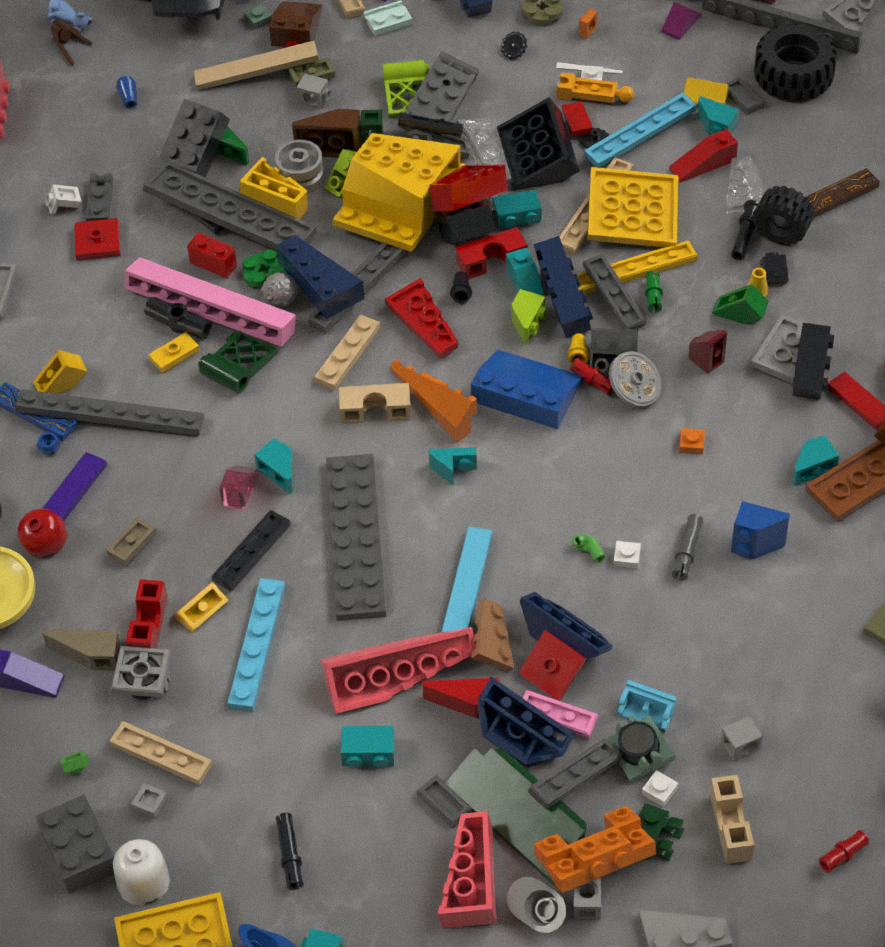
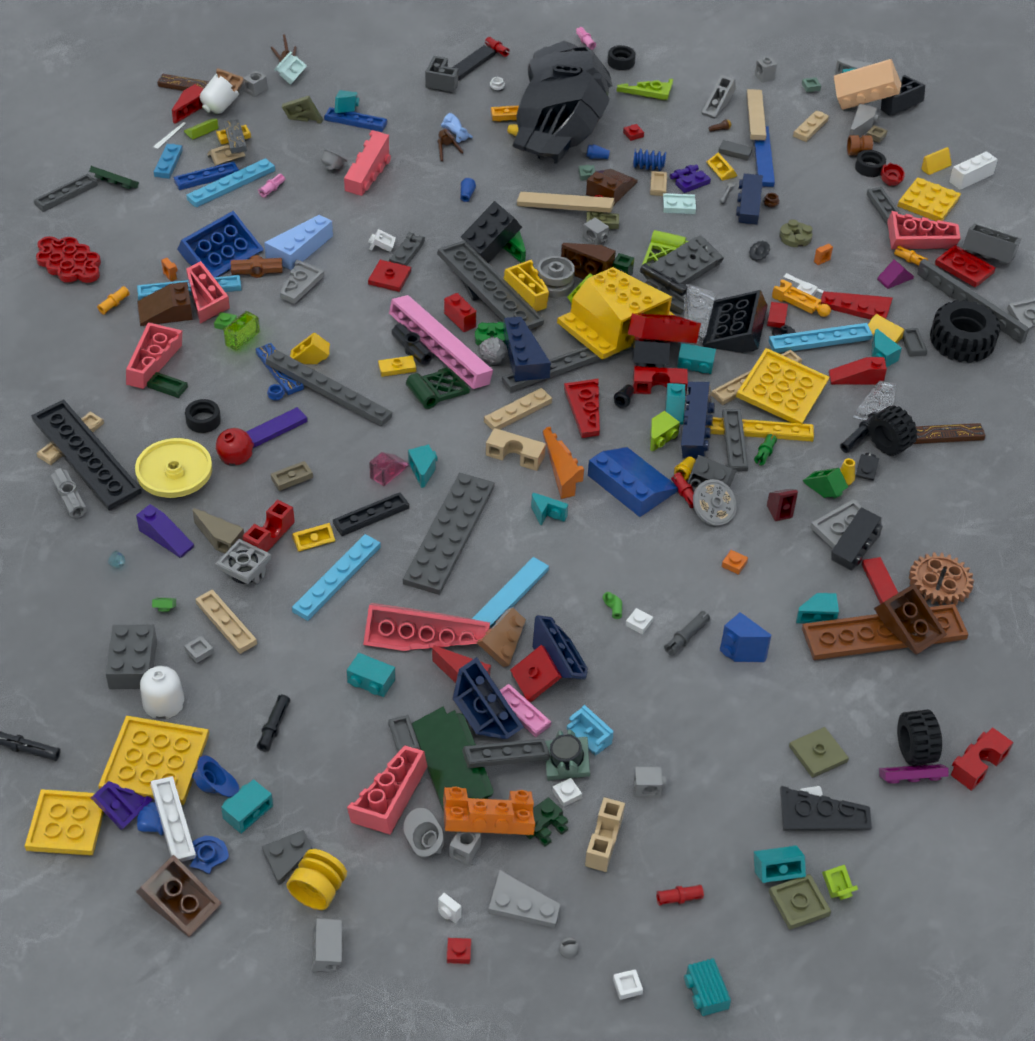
camera: 20 degrees right, 5 degrees down
none -> red wing [820,291,893,320]

